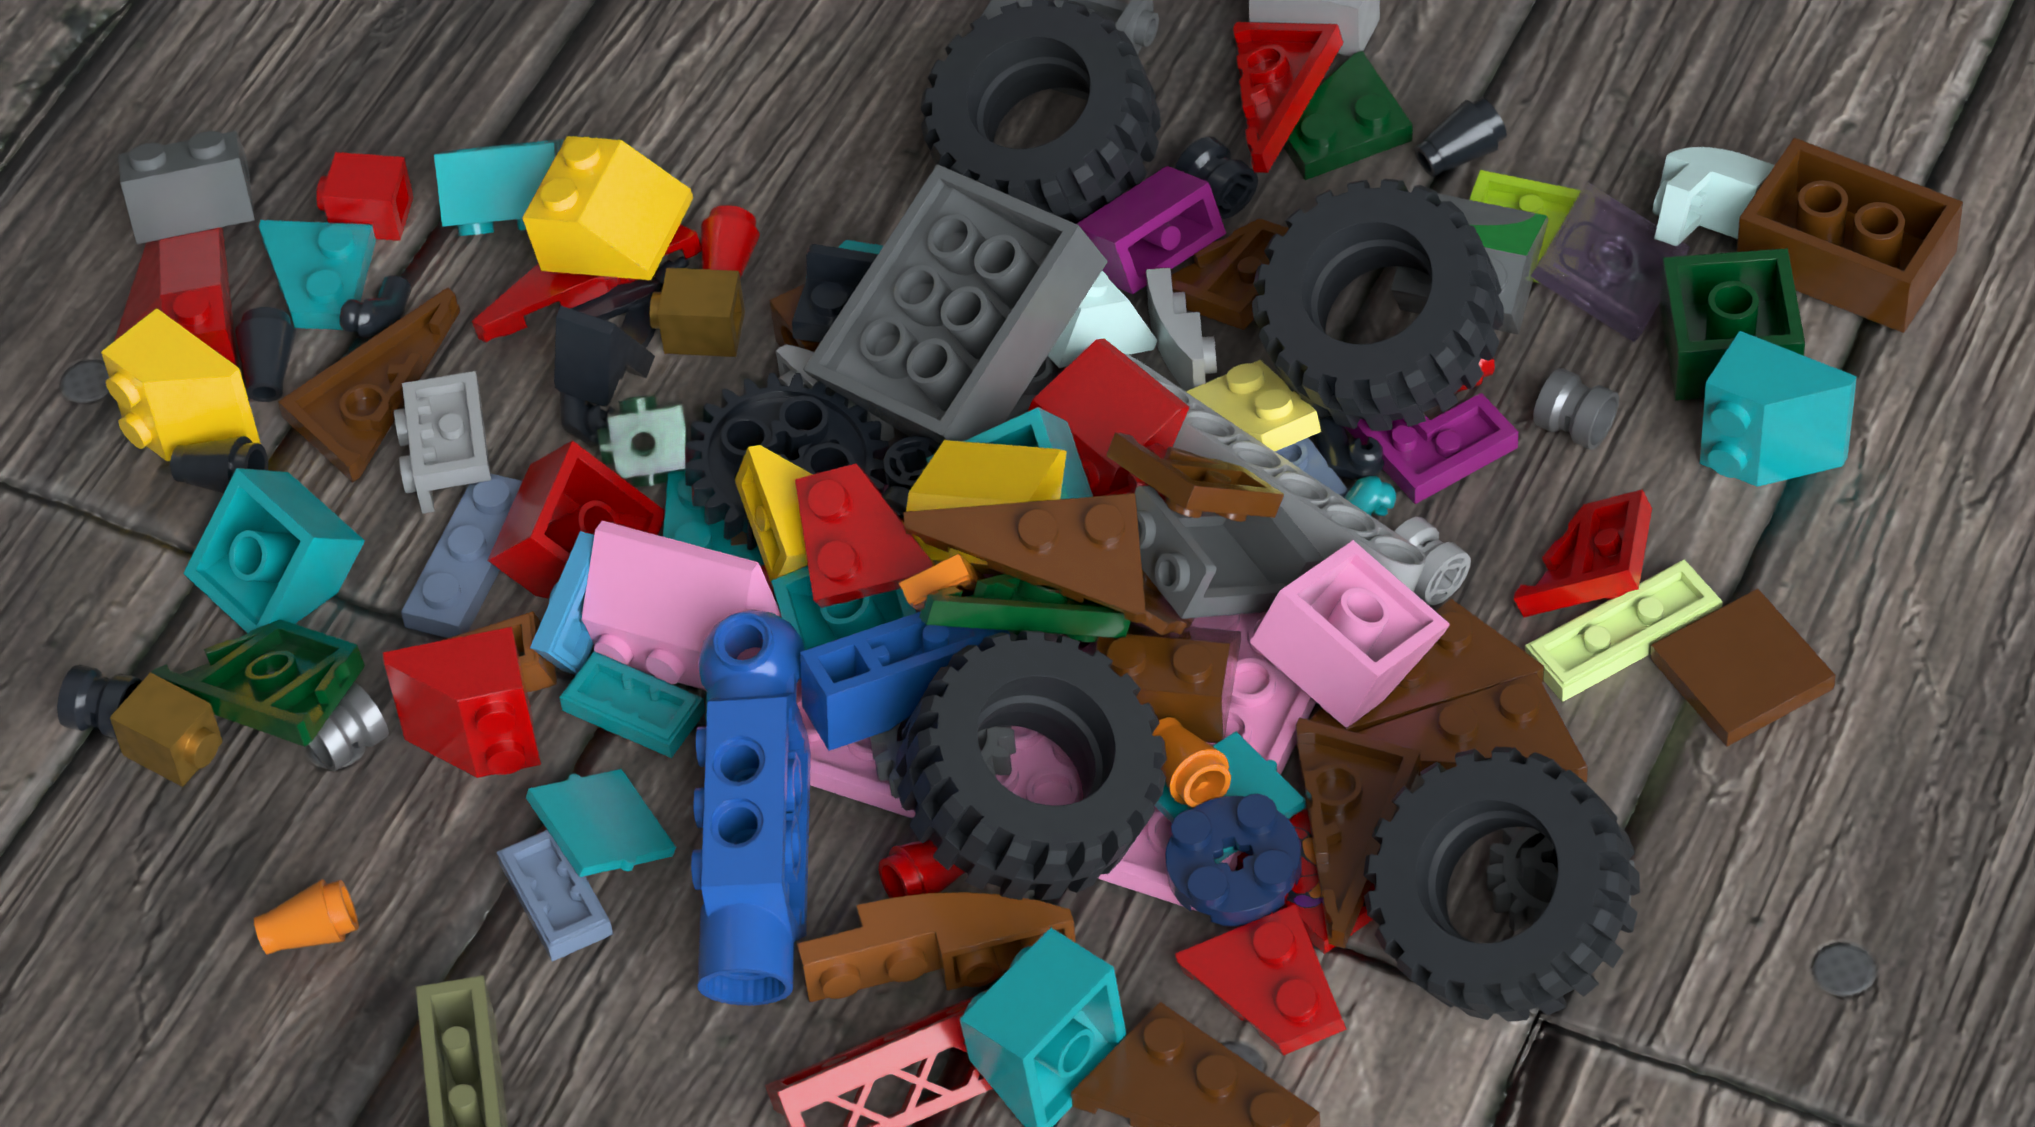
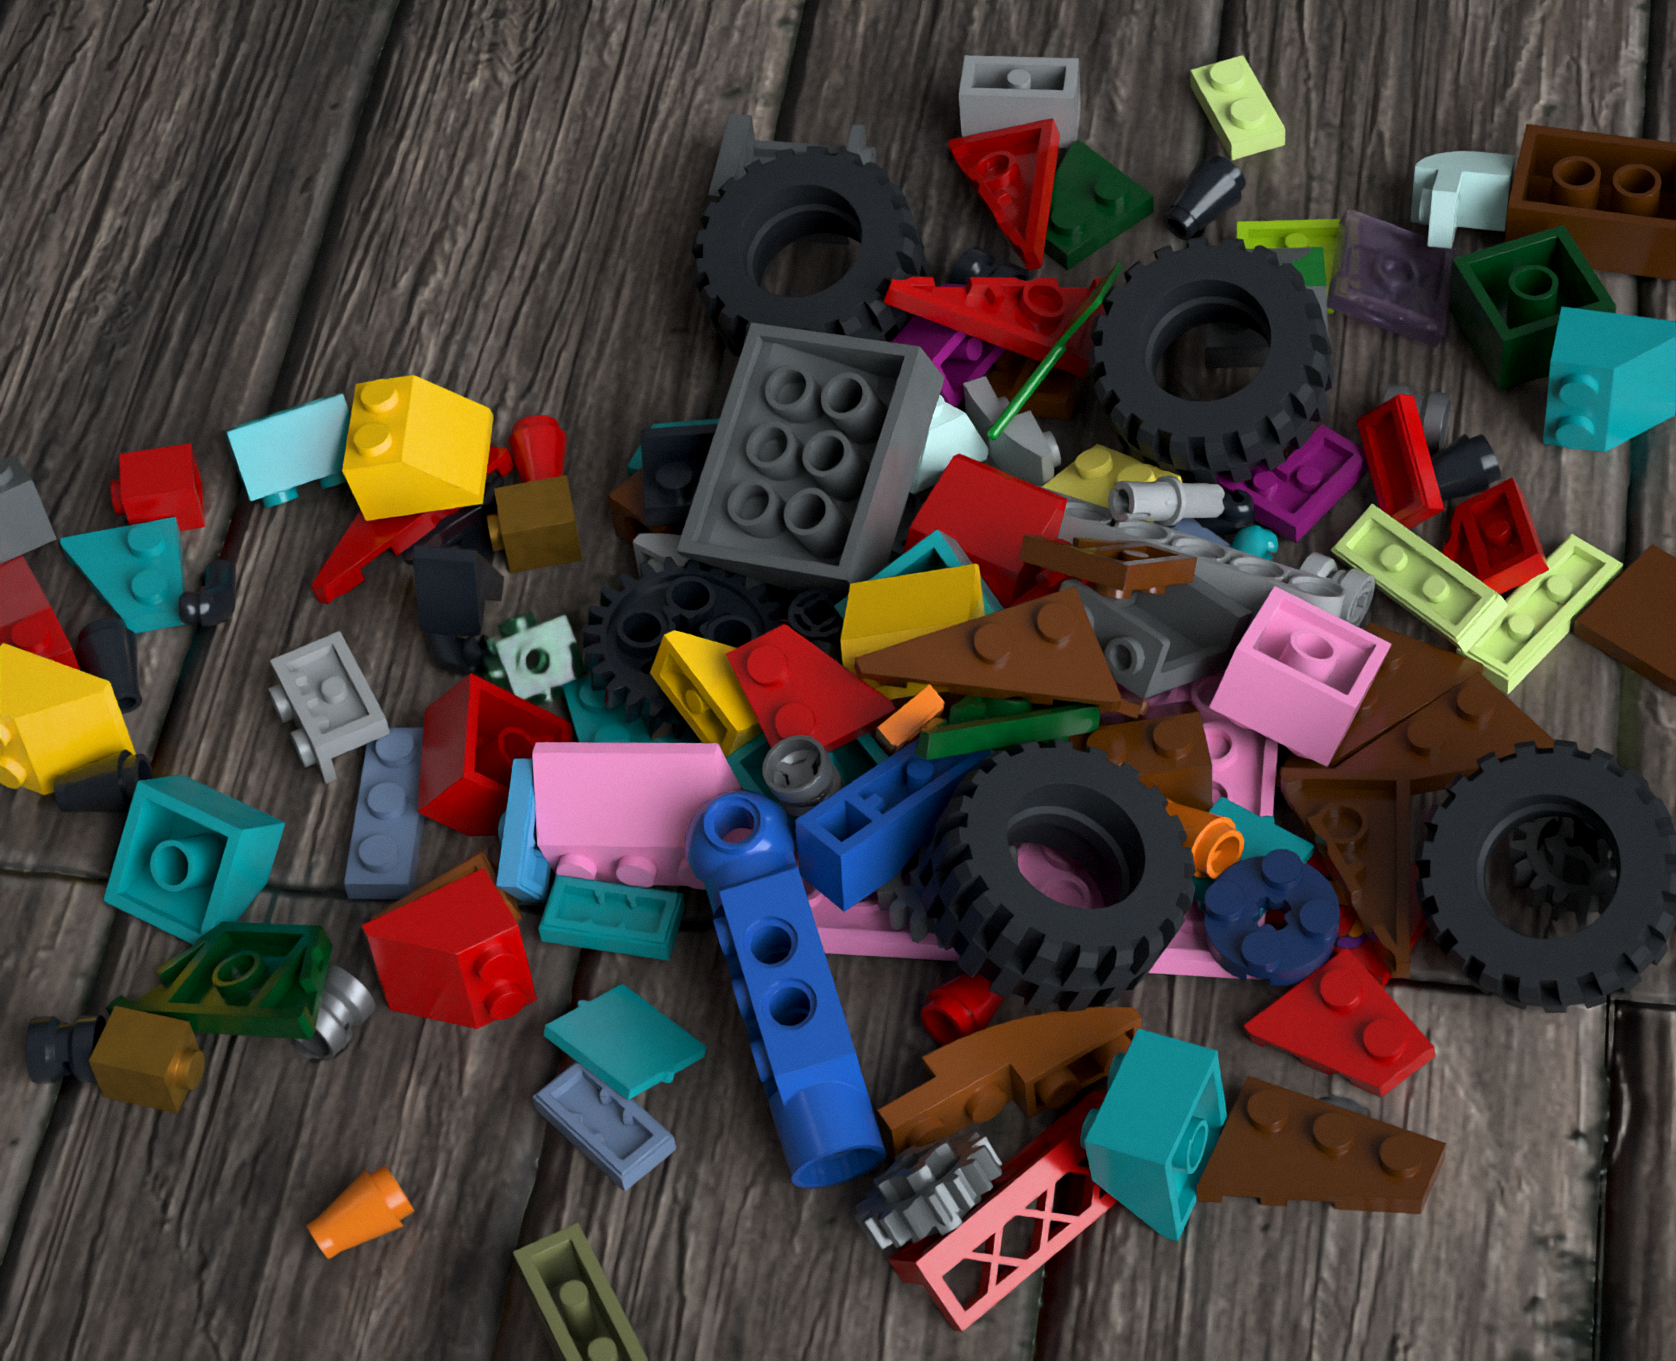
camera: 15 degrees left, 0 degrees up
reddish brown wing [278,287,461,483] -> none
none -> flat silver wheel [762,735,846,822]
none -> dark grey gear [854,1131,1002,1250]
none -> red wing [883,277,1105,377]
none -> green piece [987,262,1123,440]
none -> light grey axle [1108,476,1225,526]
none -> yellowish green plate [1190,55,1285,160]
none -> yellowish green tile [1331,504,1508,653]
none -> red tile [1356,394,1445,530]
none -> black cone [1431,434,1501,501]

